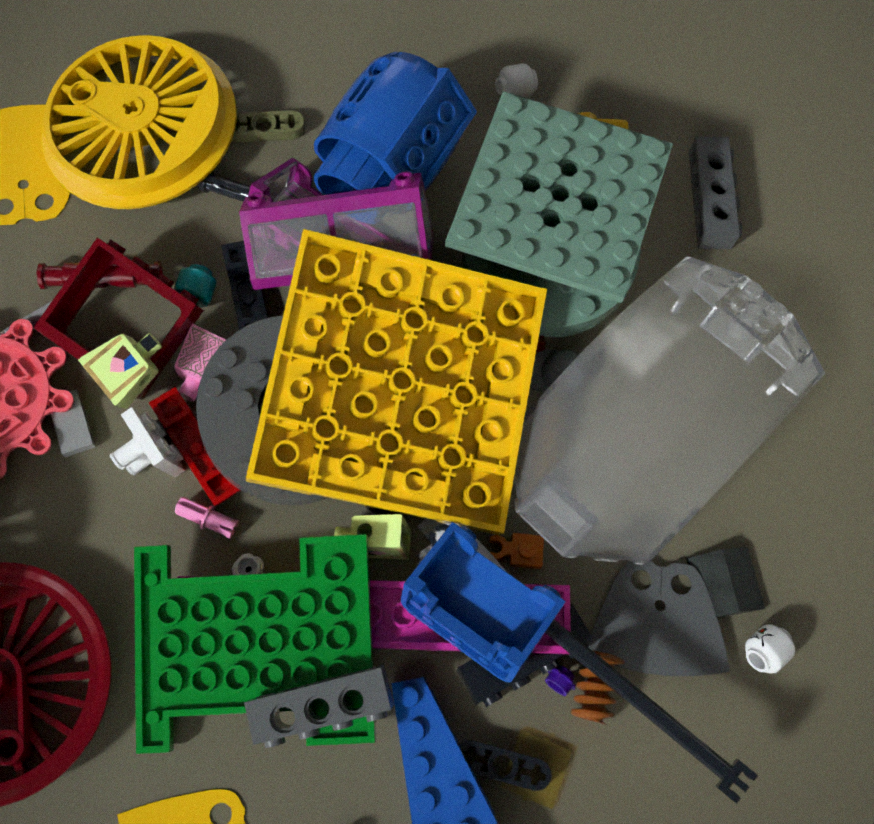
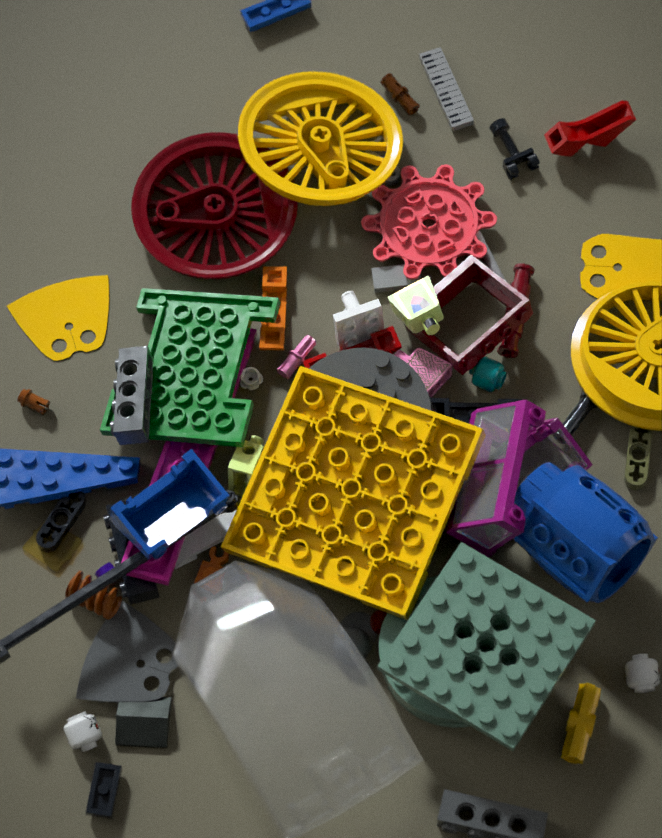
camera: 115 degrees right, 5 degrees down
none -> black plate [85,762,122,819]
none -> orange slope [259,266,287,350]

